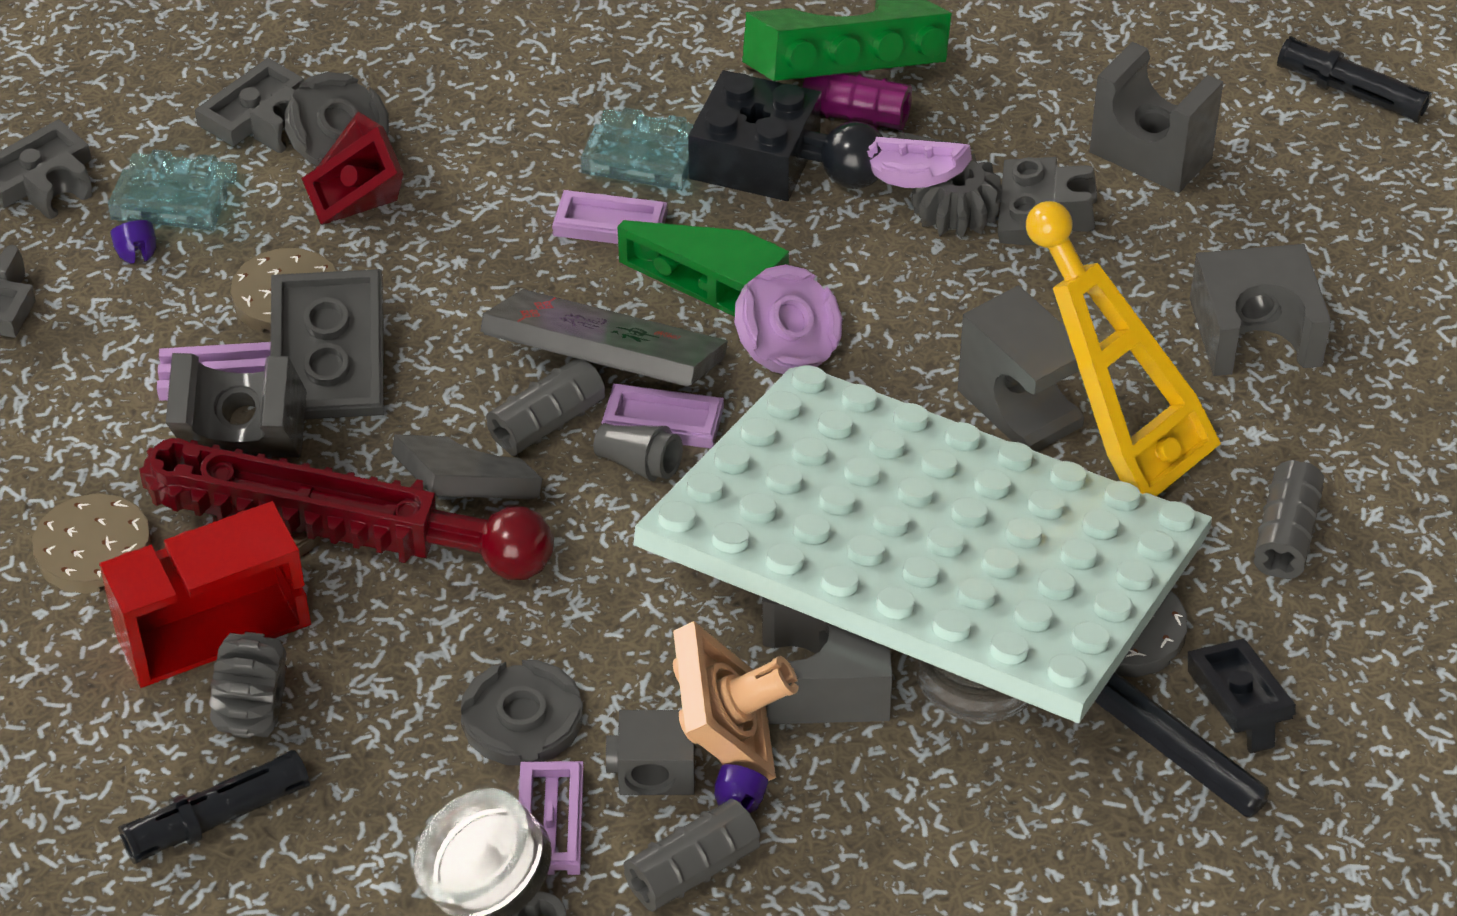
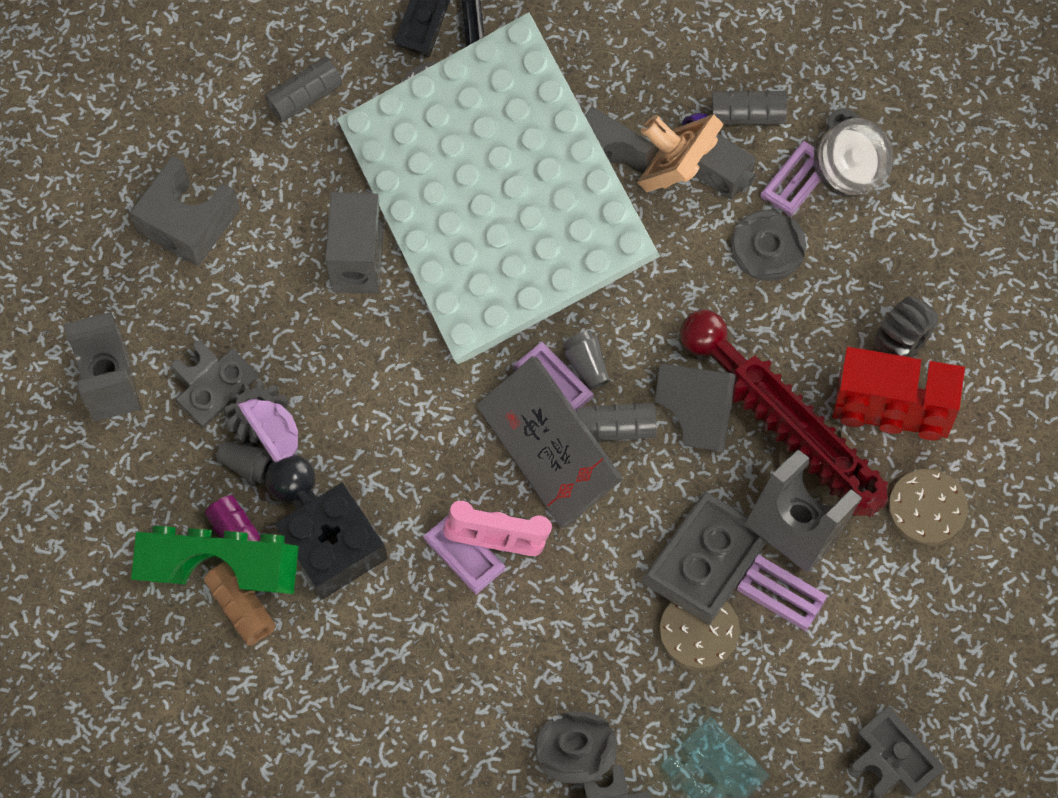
camera: 140 degrees left, 20 degrees up
dark purple hinge [110,220,157,264] -> none
black pin [118,750,310,864] -> none
dark red slope [301,111,404,225] -> none
clear light blue plate [581,107,694,191] -> none
green slope [617,220,789,317] -> none
lavender tile [734,264,842,374] -> none
yellow plate [1026,201,1221,496] -> none
none -> bright pink plate [443,501,552,556]

